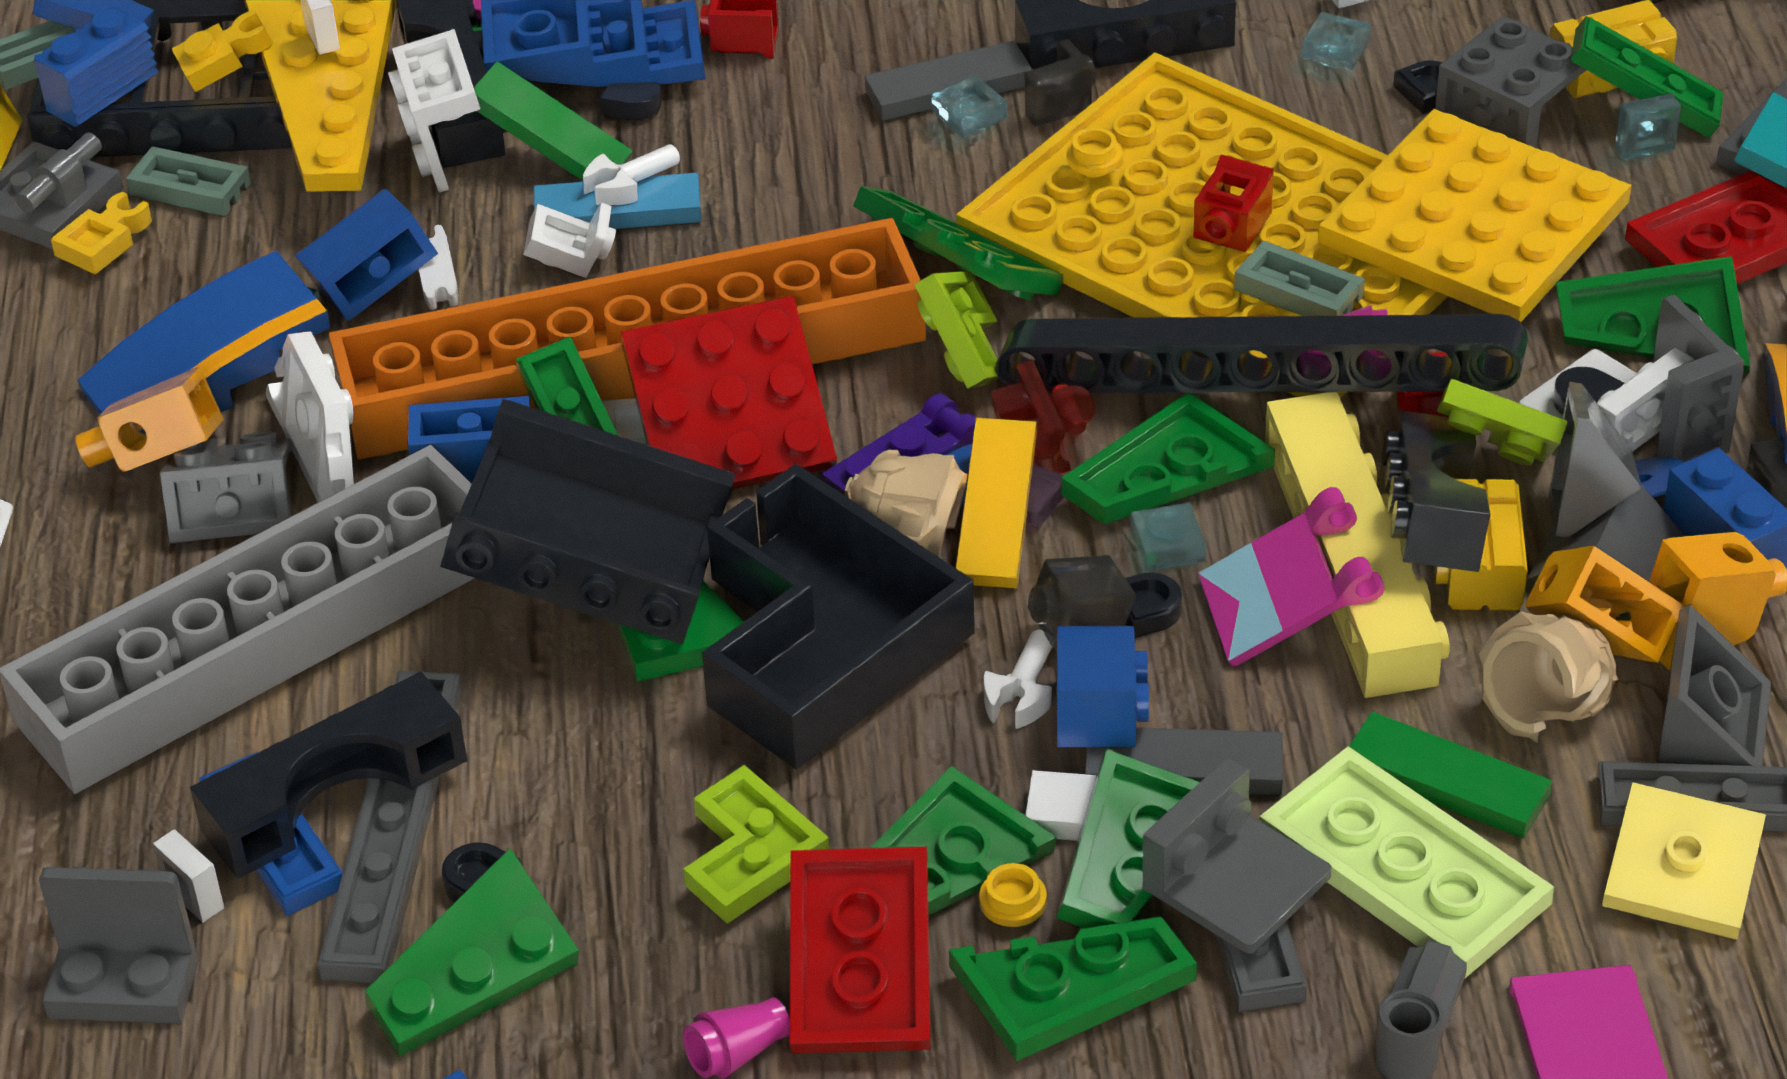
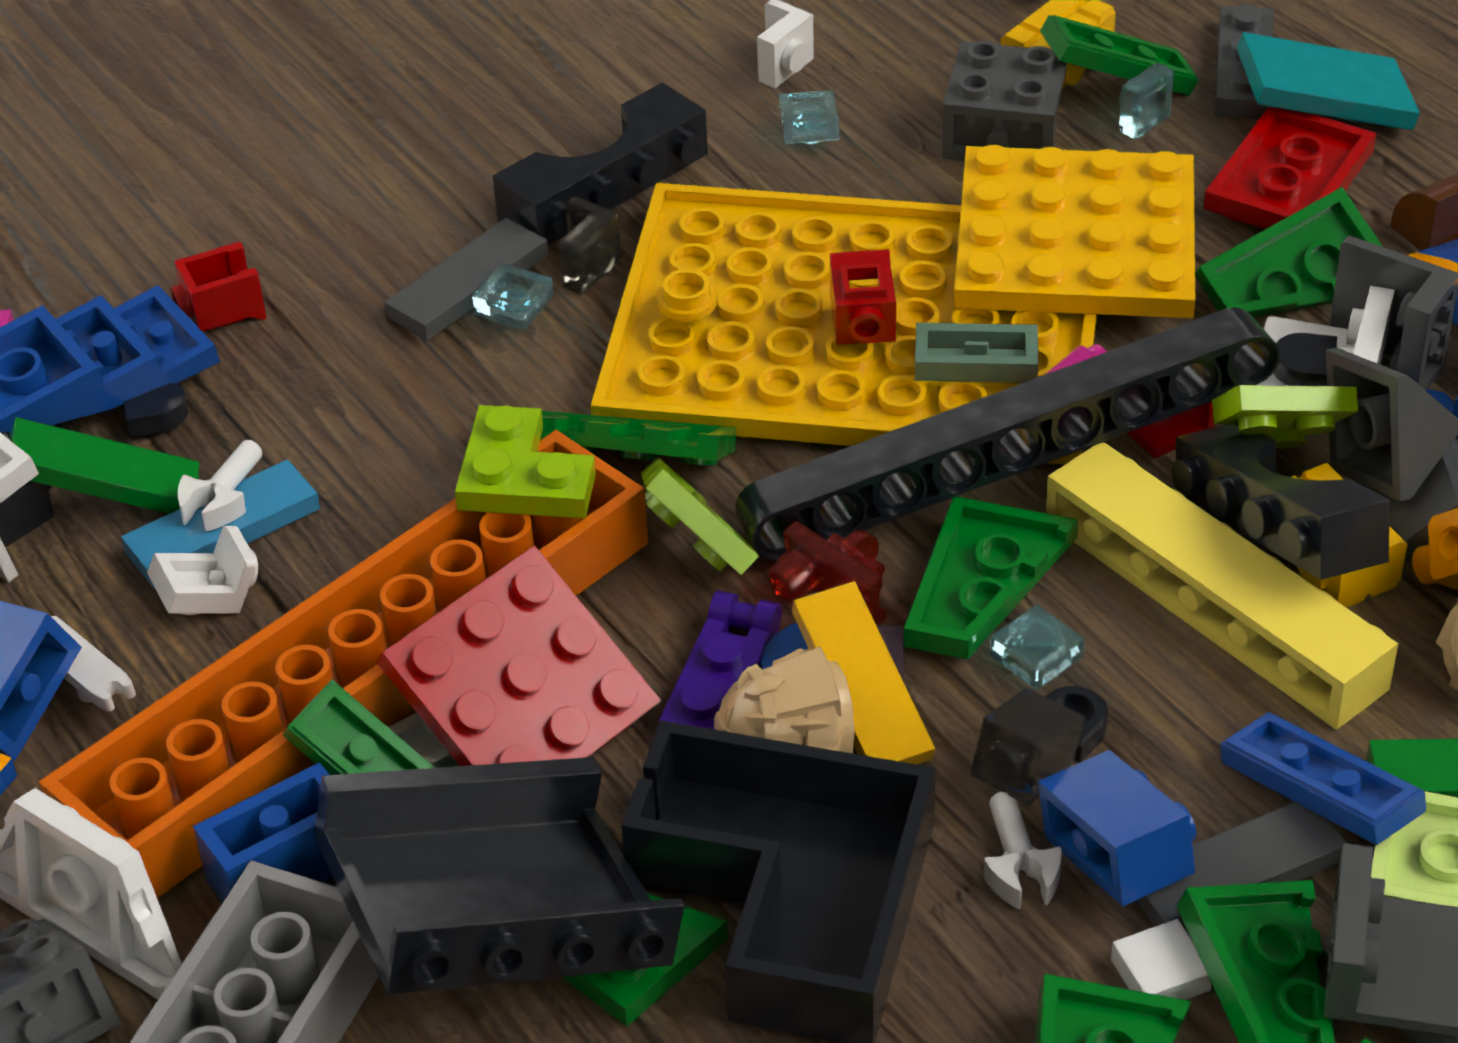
camera: 30 degrees left, 0 degrees up
dark pink flag [1198,487,1384,667] -> none
black tile [1393,60,1443,114] -> none
none -> lime plate [455,405,596,519]
none -> blue tile [1220,712,1426,846]

